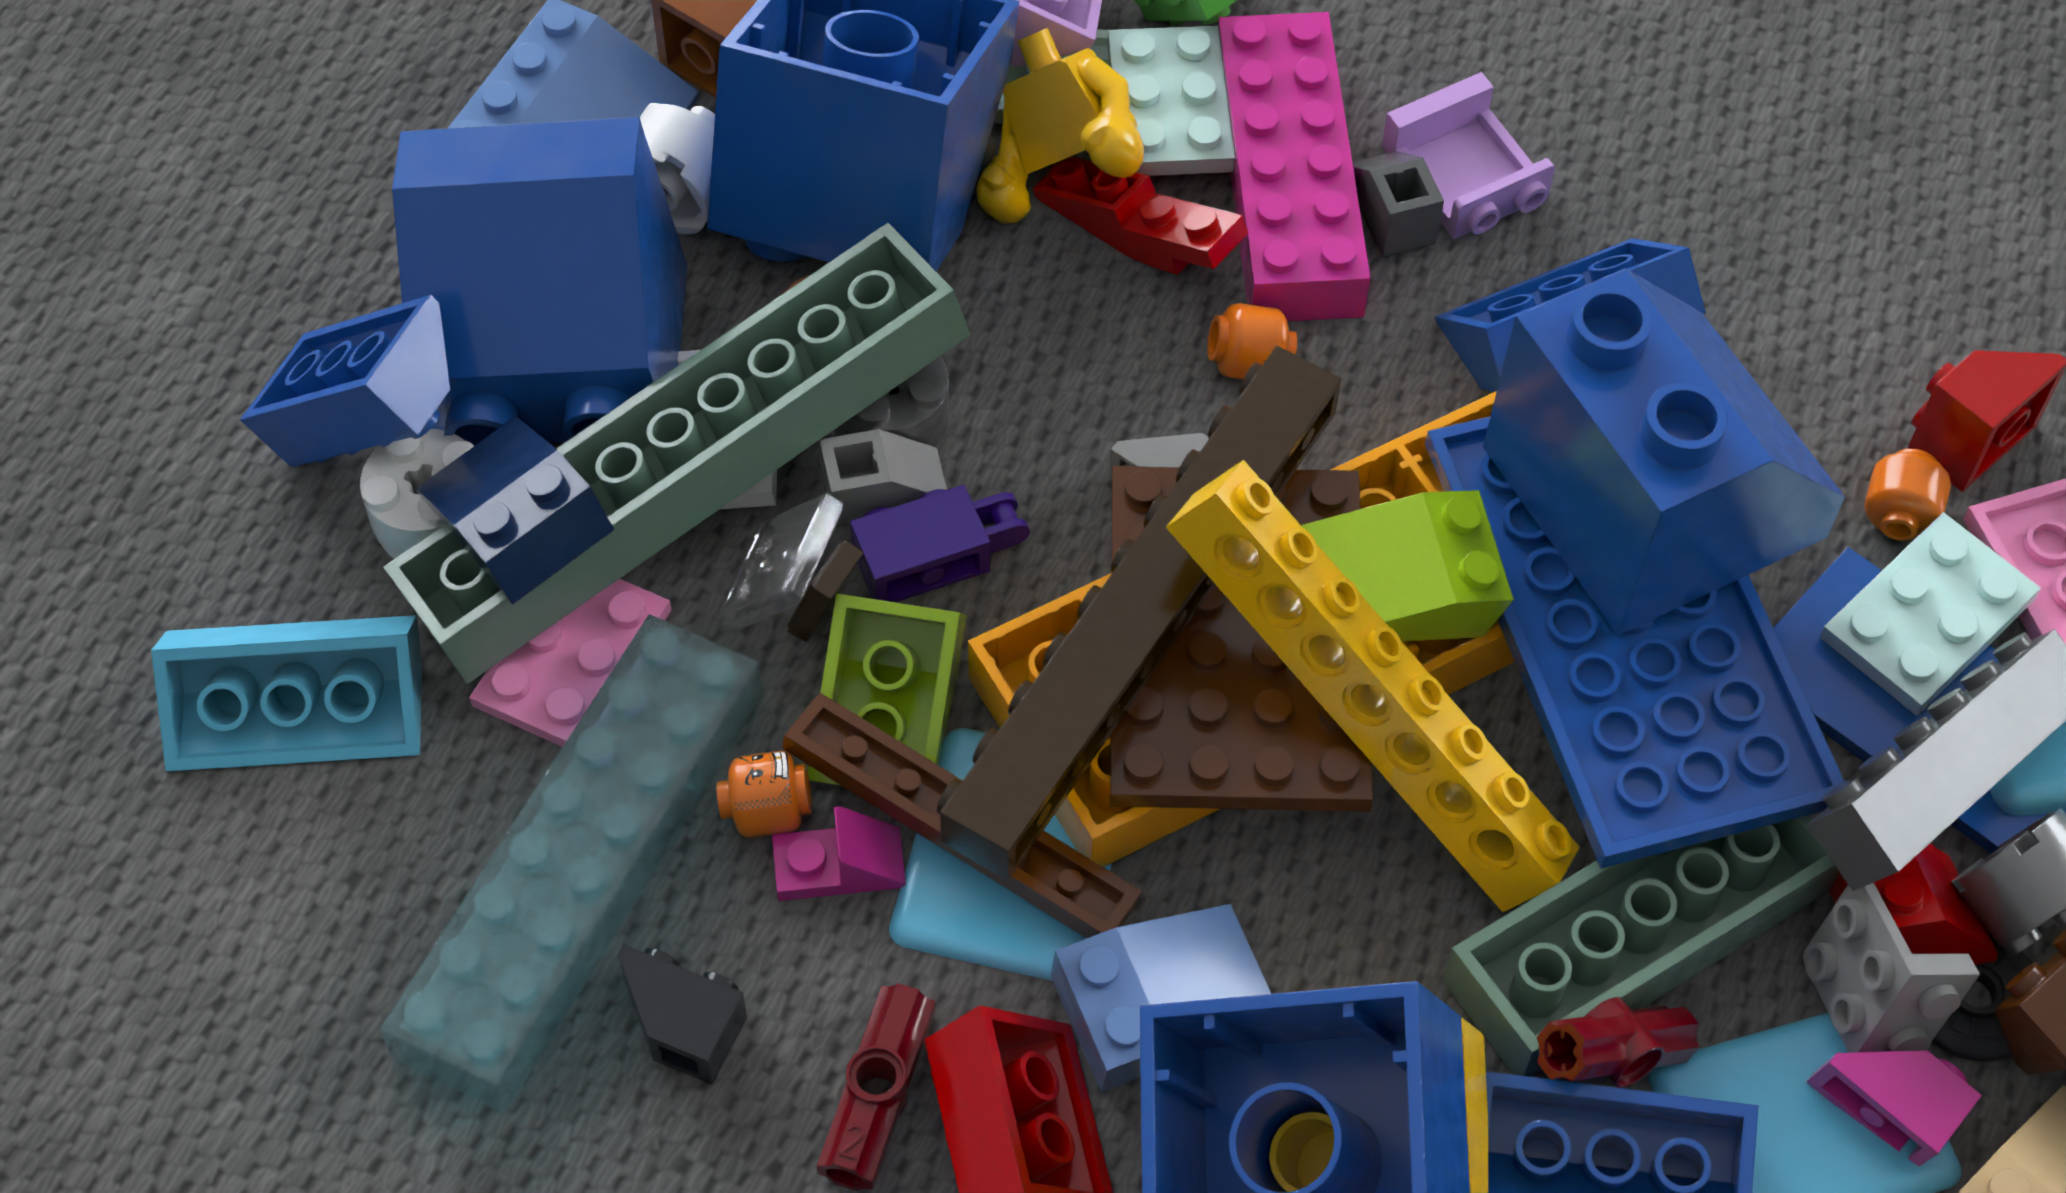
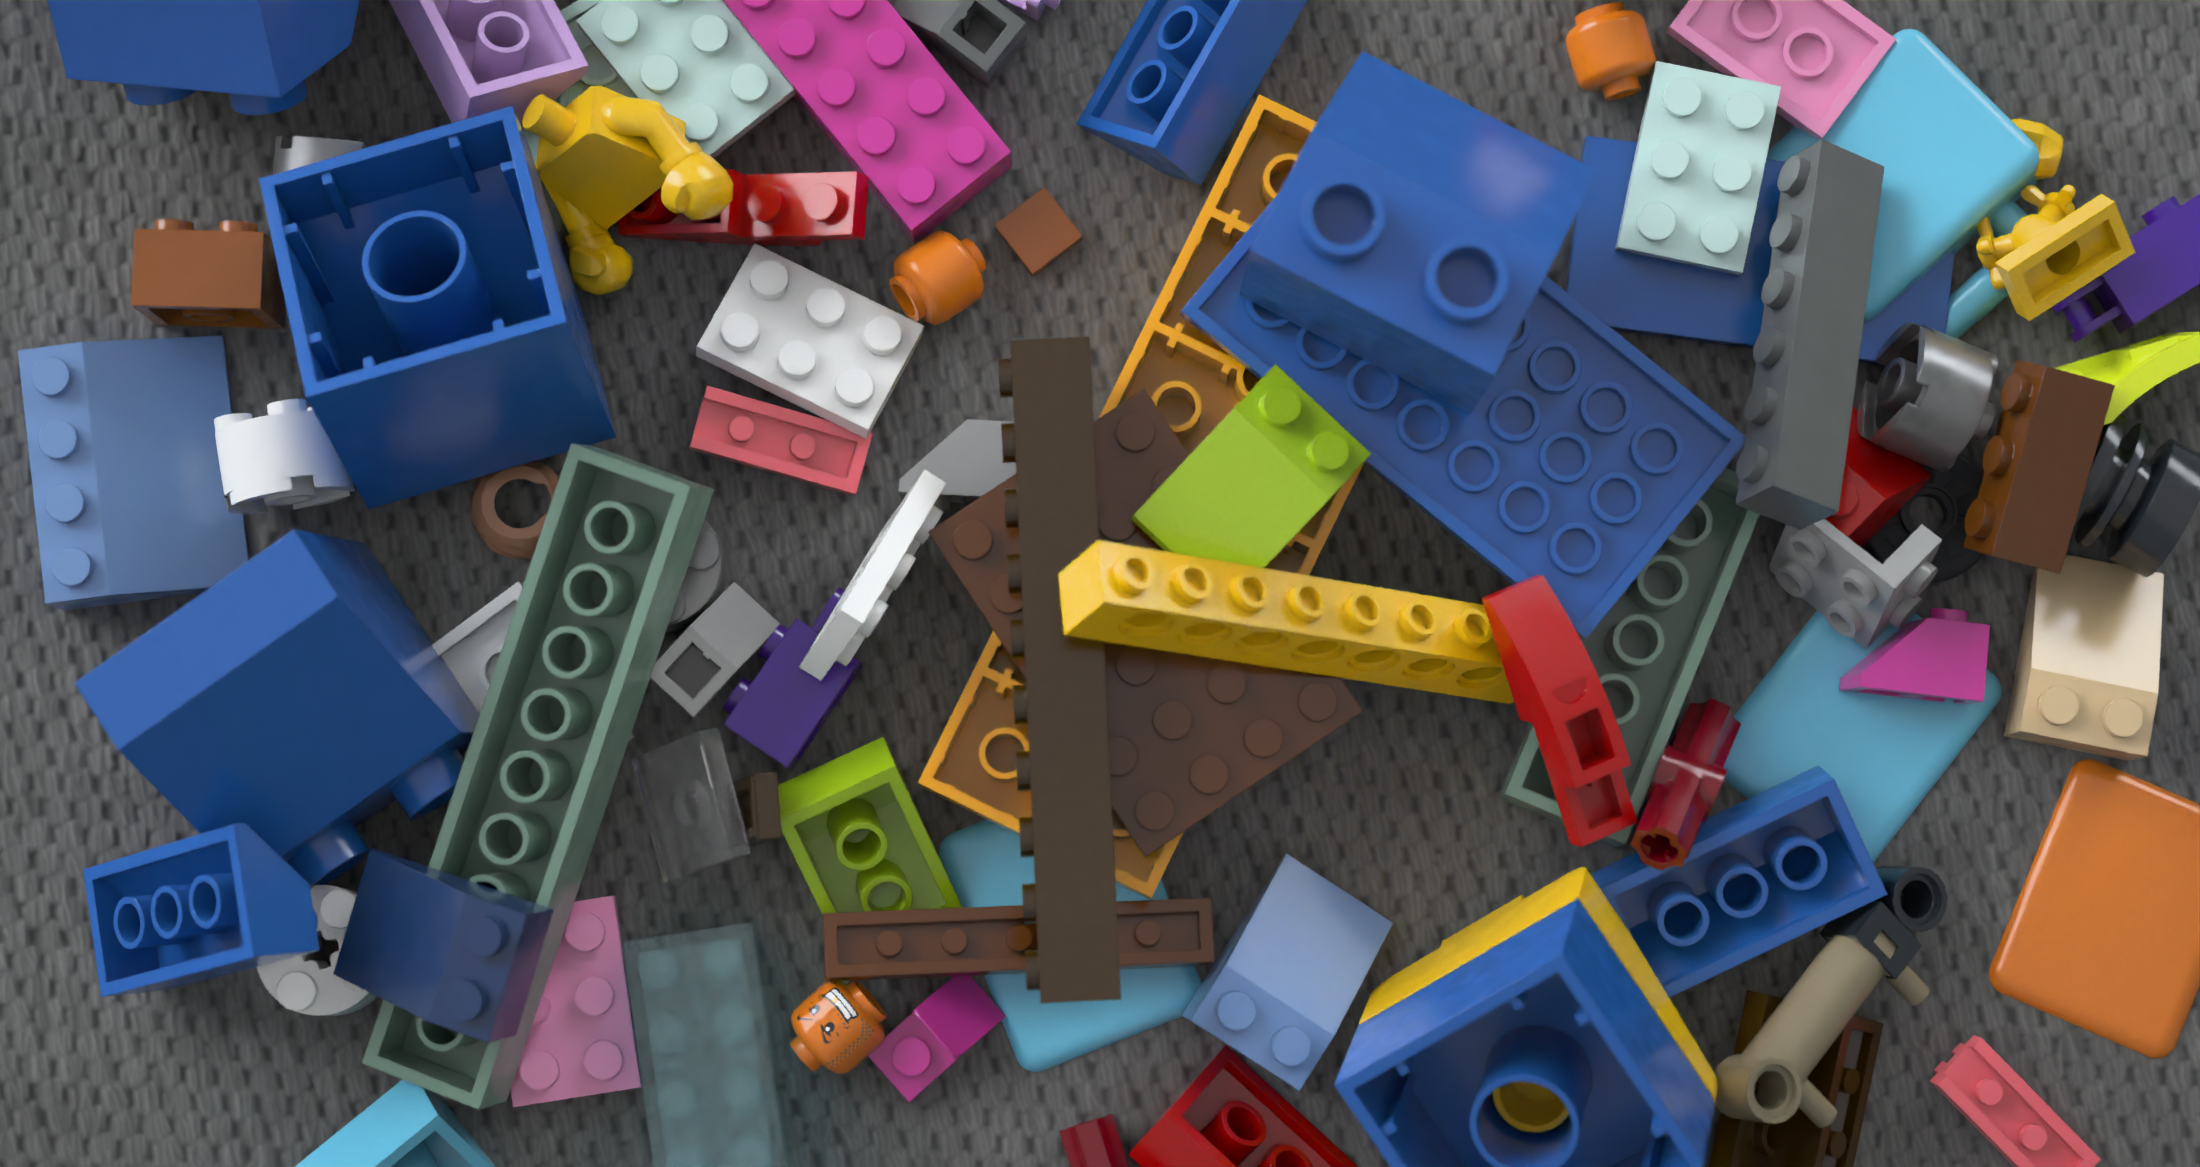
camera: 35 degrees left, 25 degrees up
none -> coral hinge [689,386,873,496]
none -> white plate [696,243,924,439]
none -> white plate [799,469,946,681]
none -> dark orange tile [994,187,1083,277]
none -> red slope [1482,575,1637,847]

